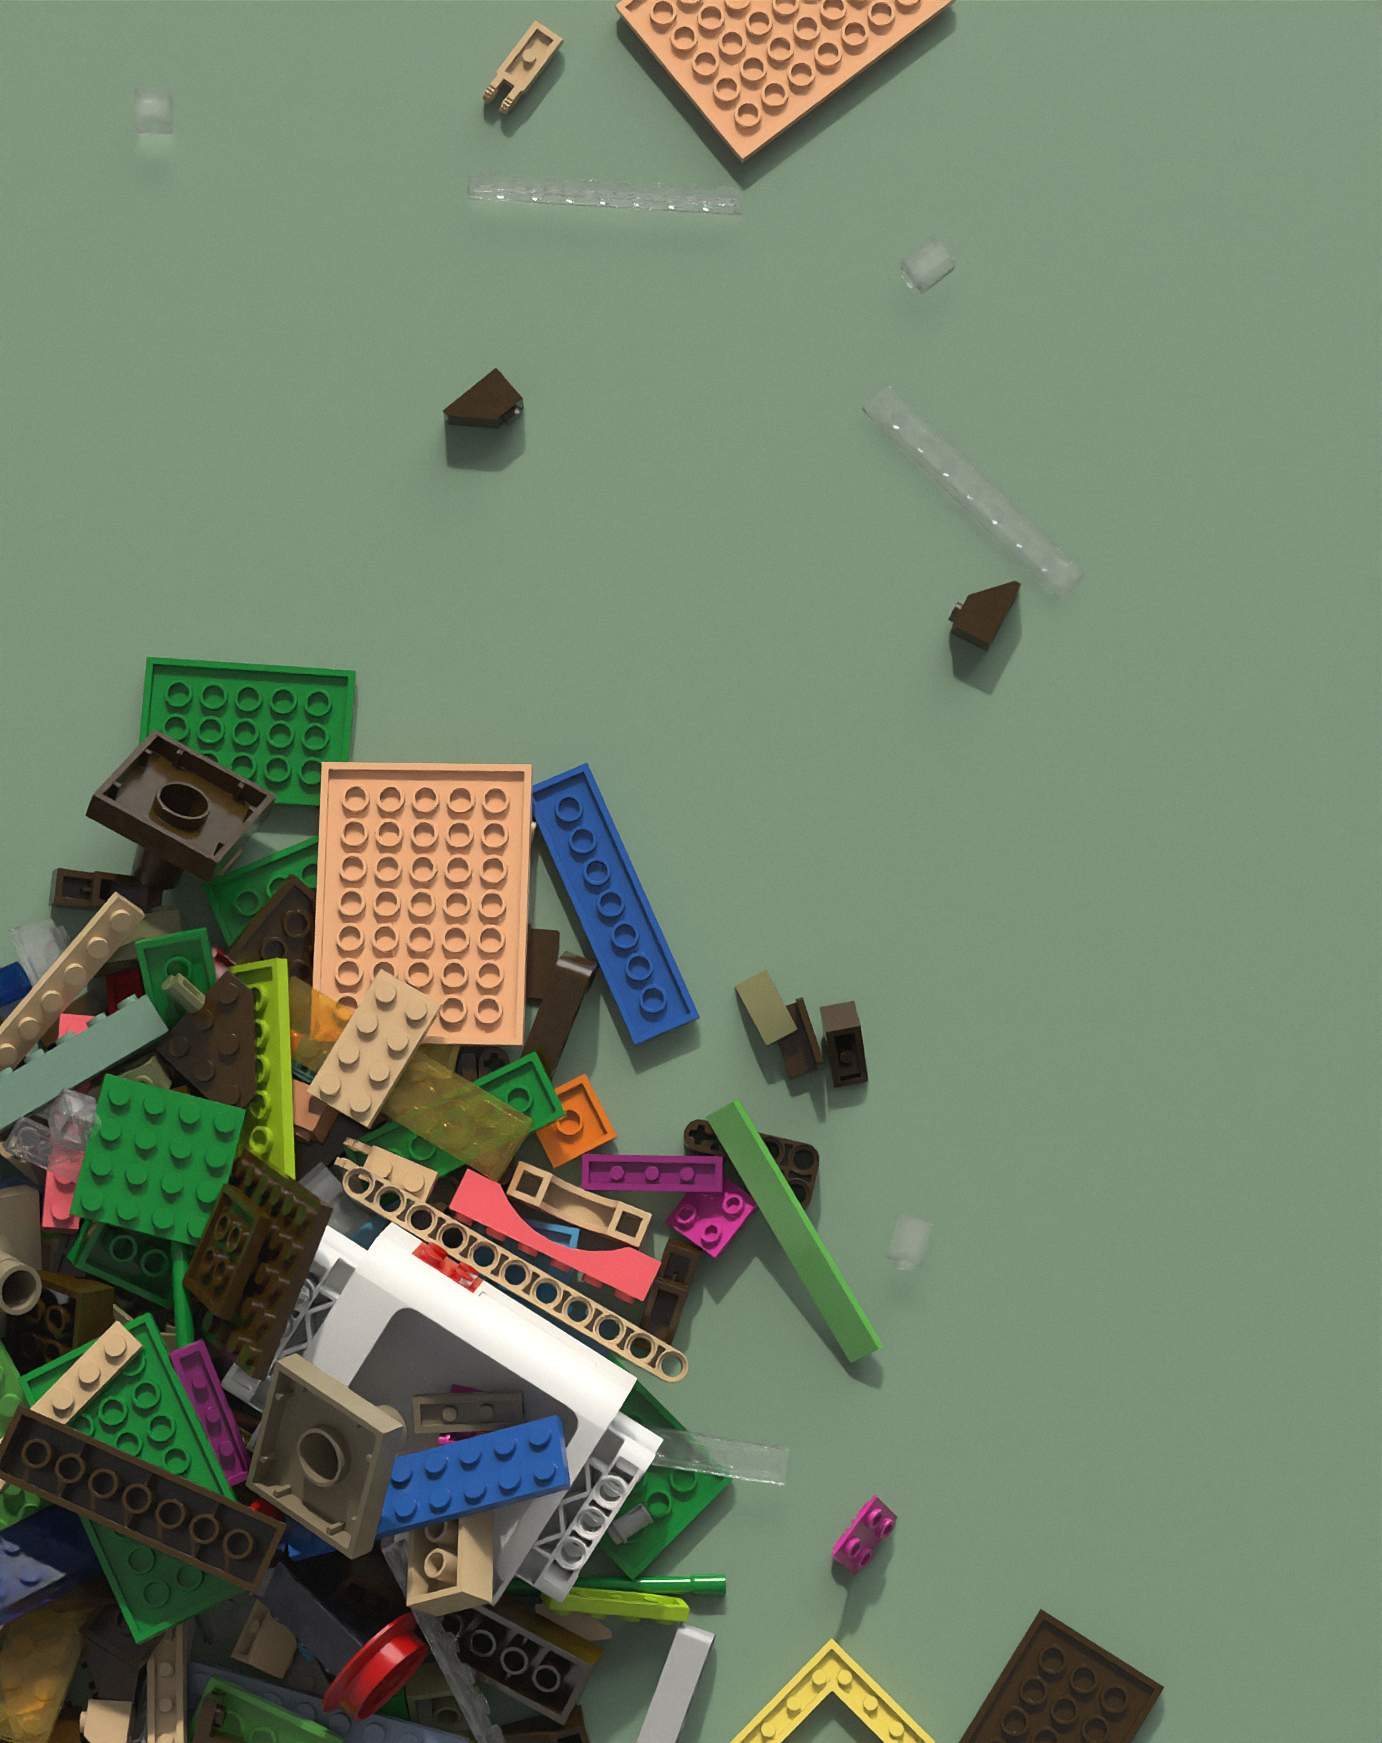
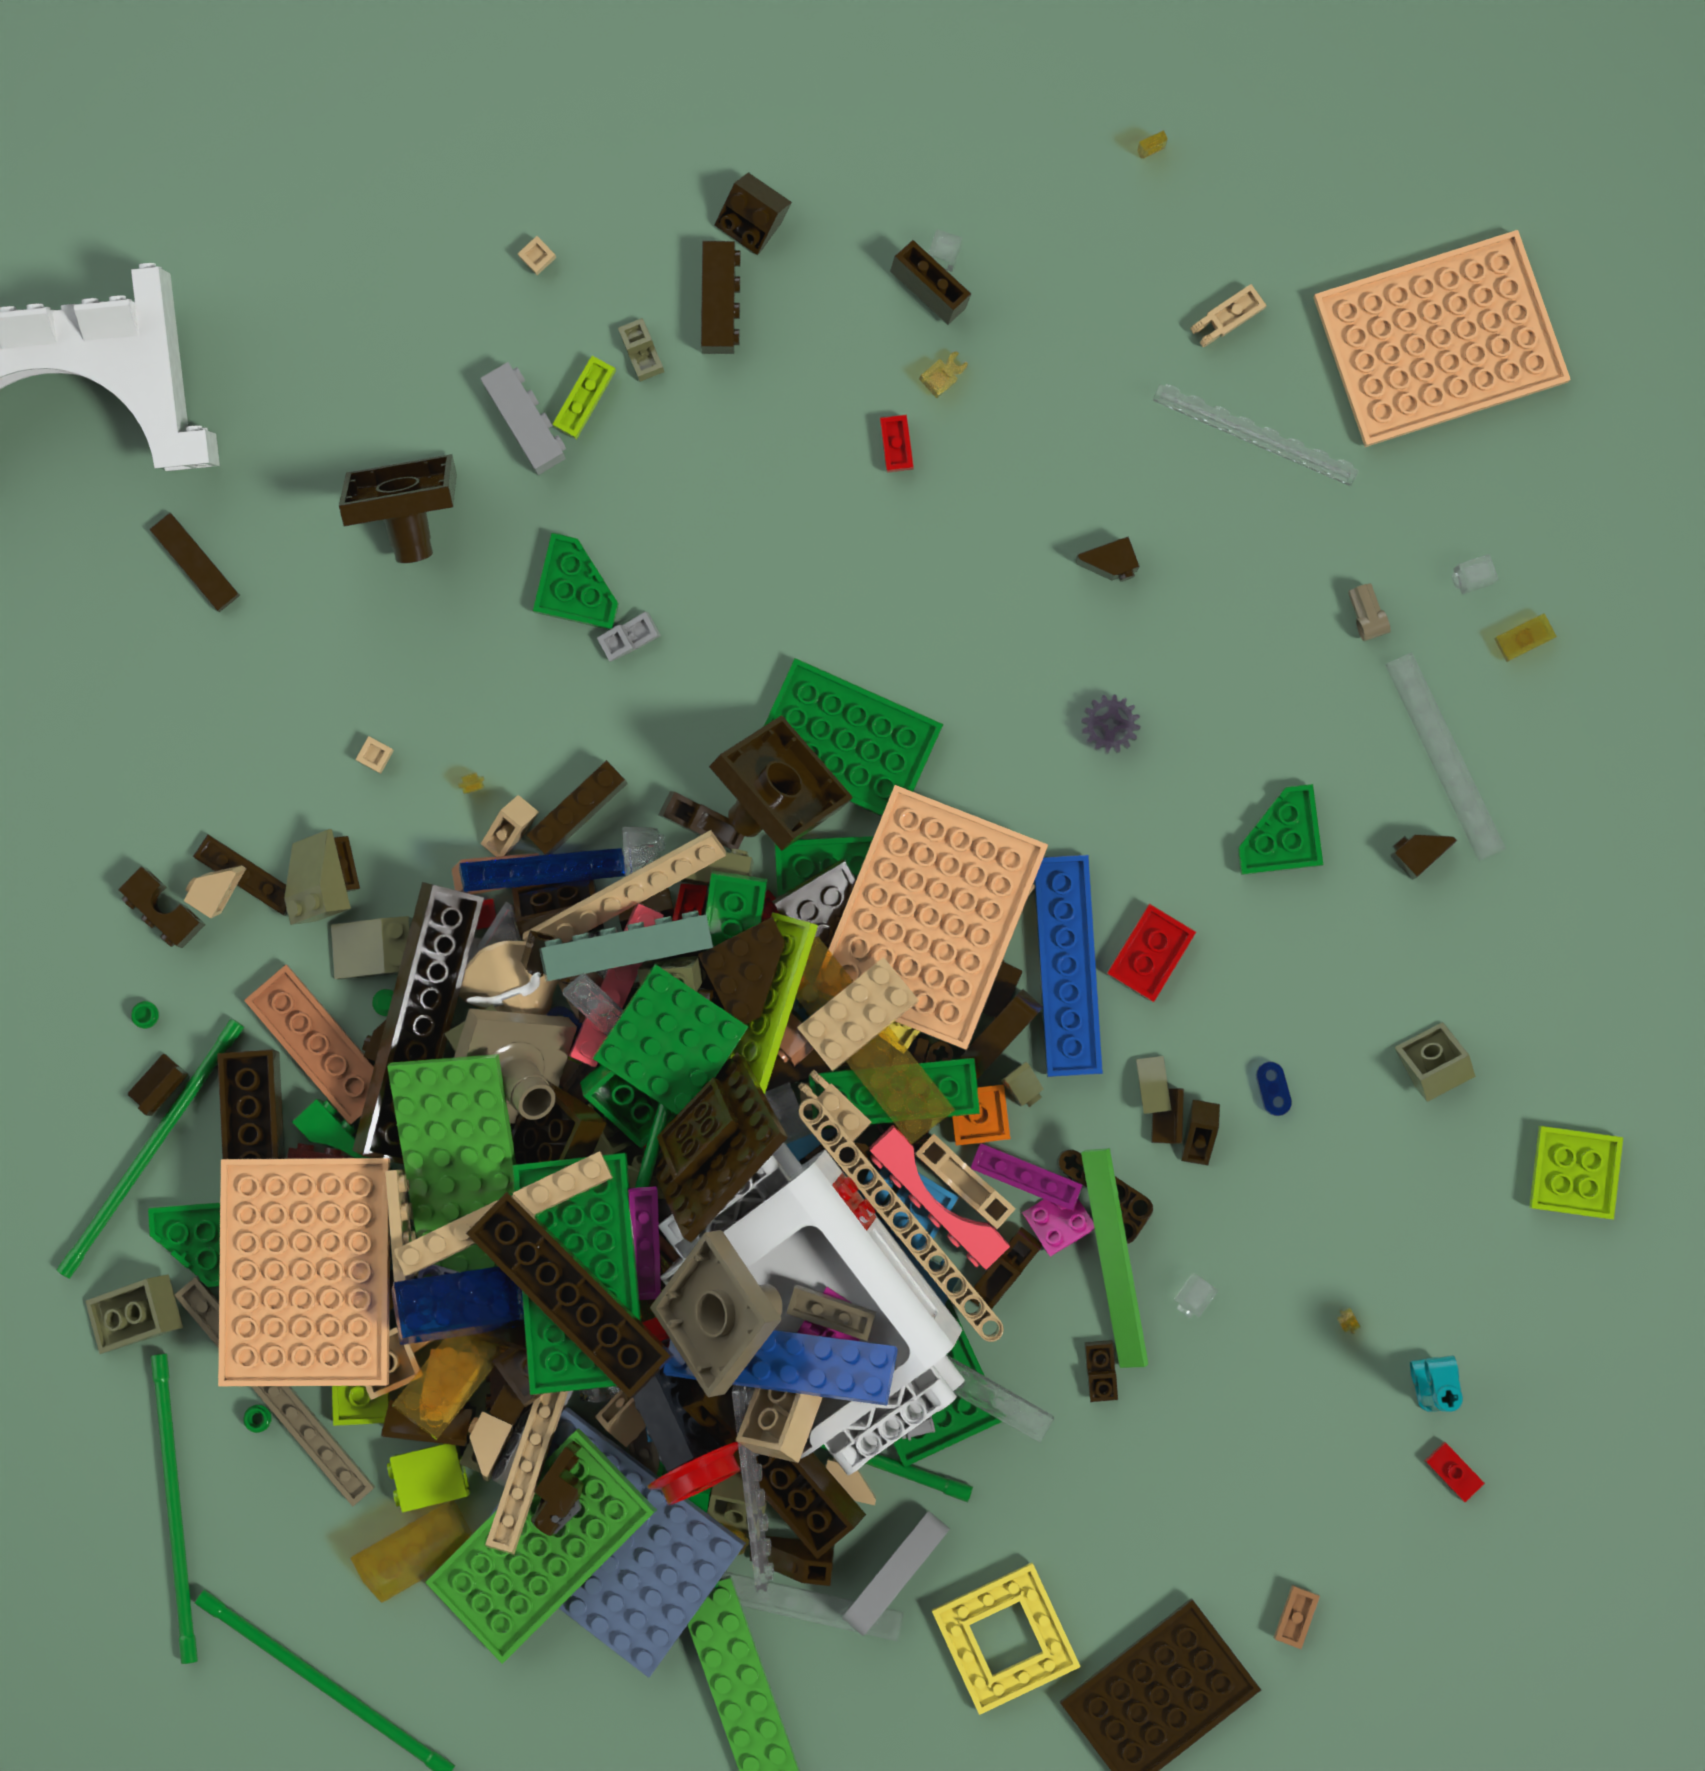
camera: 20 degrees right, 5 degrees up
clear brick [47,1088,102,1152] -> none
olive slope [161,973,206,1014] -> none
lime plate [540,1587,690,1625] -> none
dark pink hinge [831,1495,897,1575] -> none
none -> red plate [880,415,914,473]
none -> dark brown brick [890,240,971,325]
none -> clear yellow plate [919,351,968,398]
none -> olive slope [1001,1062,1044,1107]
none -> clear purple gear [1081,694,1141,754]
none -> dark brown slope [1085,1340,1118,1402]
none -> red plate [1107,904,1196,1002]
none -> green plate [1237,784,1324,875]
none -> clear blue plate [1255,1062,1292,1116]
none -> medium nougat plate [1273,1585,1320,1649]
none -> clear yellow plate [1337,1308,1361,1334]
none -> dark tan piece [1348,583,1391,641]
none -> olive slope [1395,1022,1476,1102]
none -> teal piece [1410,1355,1463,1412]
none -> red plate [1425,1442,1485,1502]
none -> clear yellow plate [1494,613,1557,662]
none -> lime plate [1529,1126,1623,1220]

